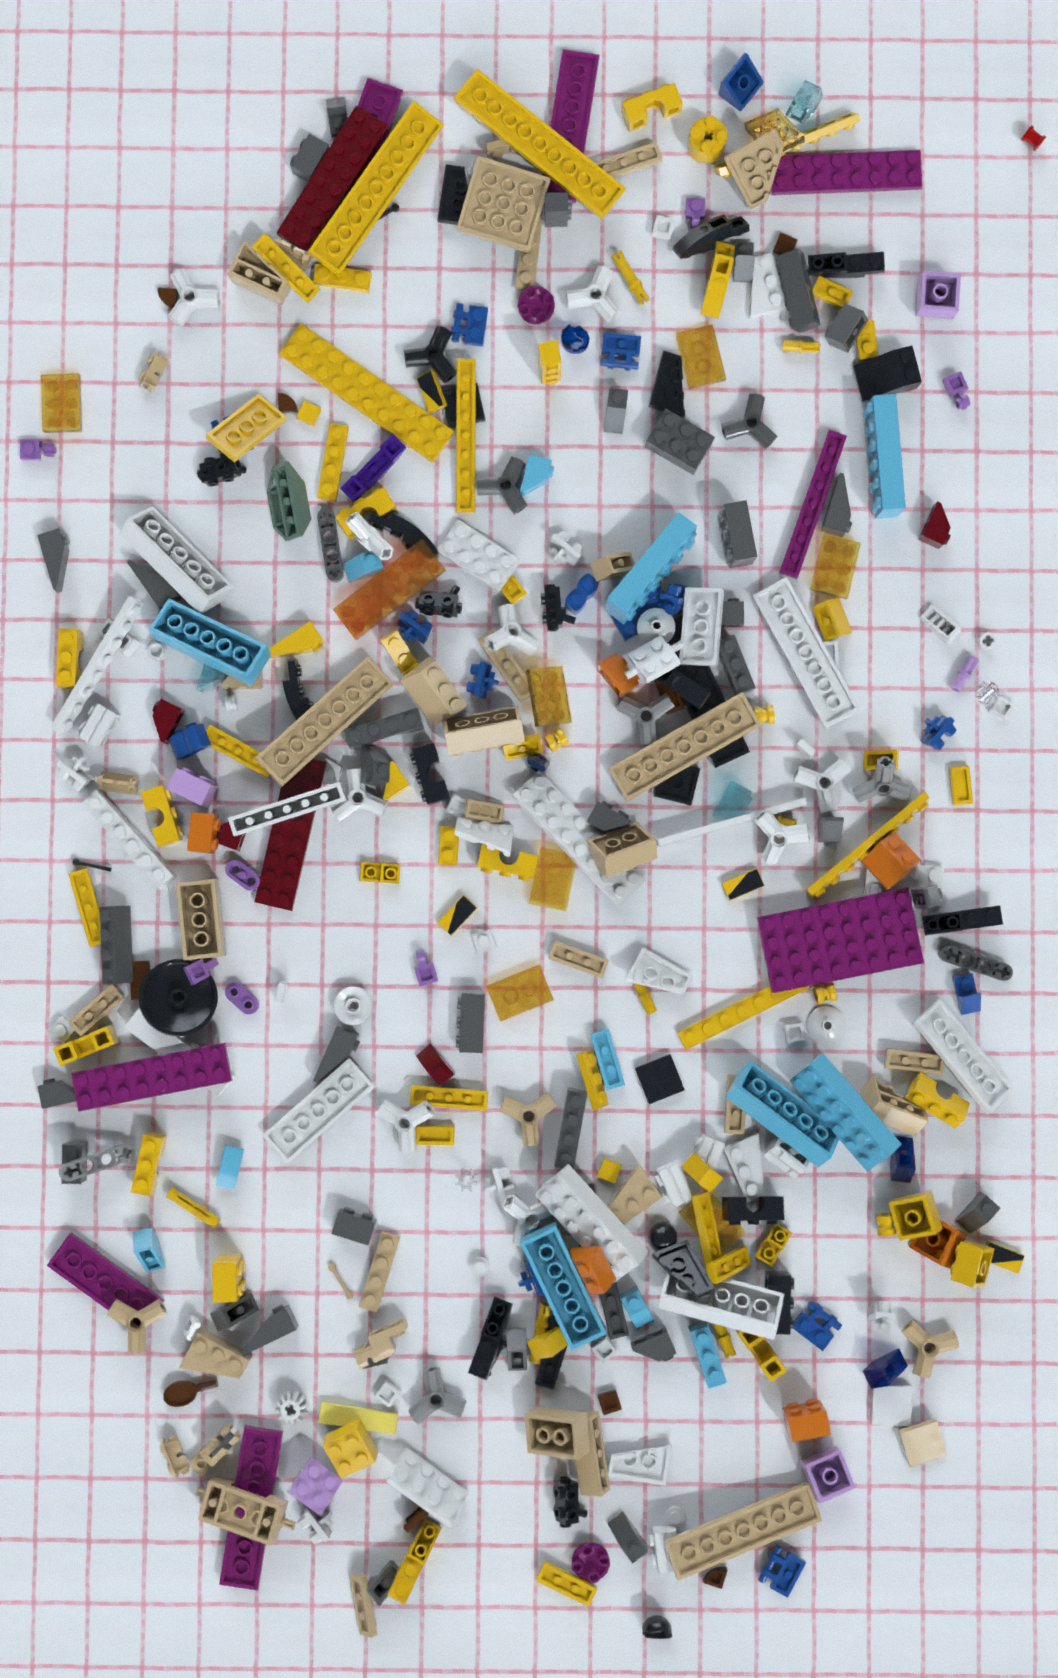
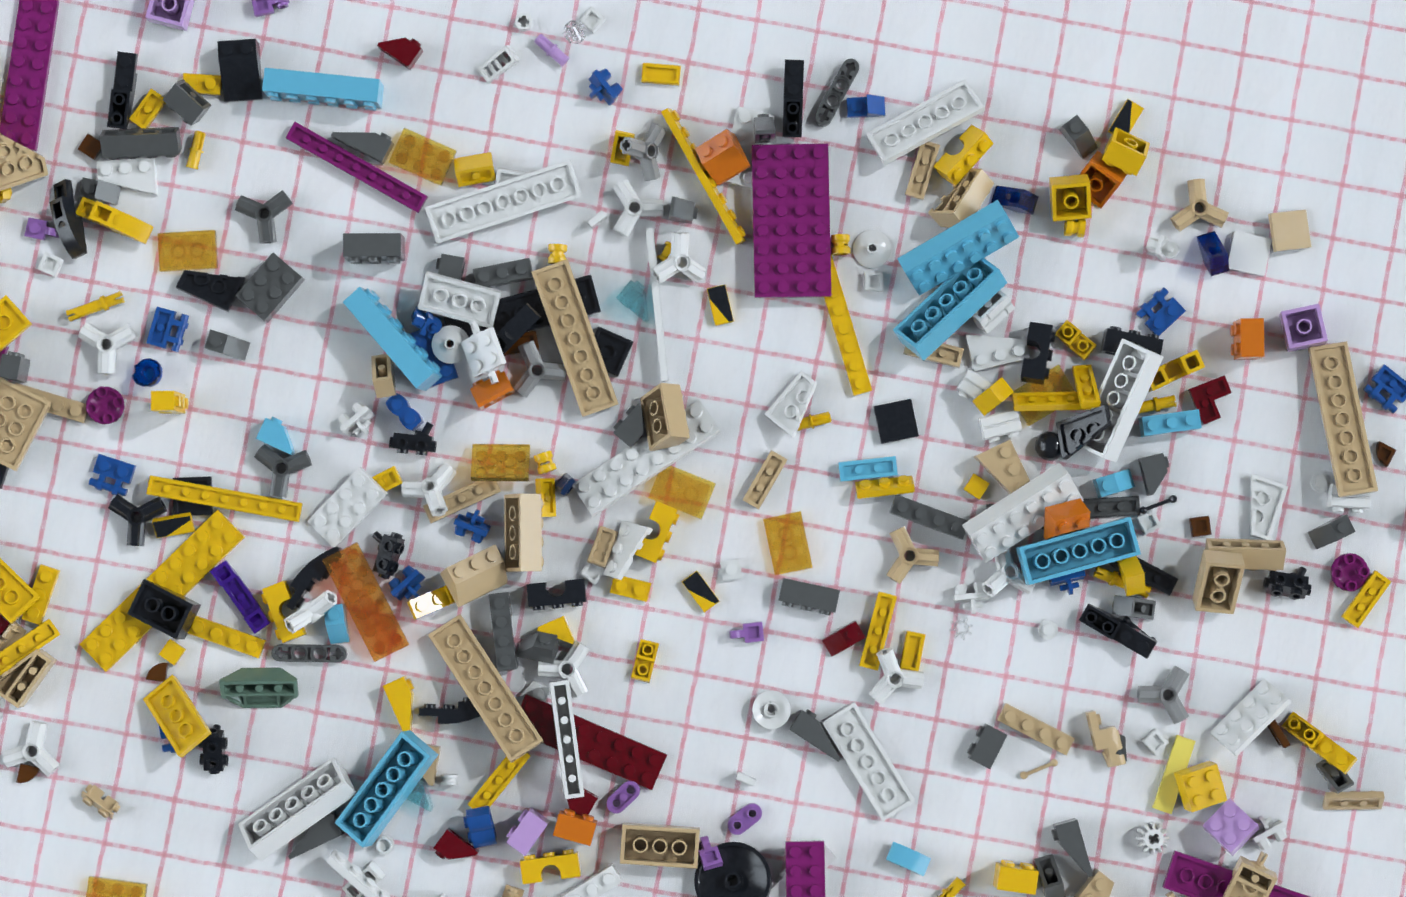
camera: 80 degrees left, 0 degrees up
none -> black slope [127,579,201,639]
none -> black hinge [1140,495,1177,514]
none -> dark red plate [1188,375,1232,425]

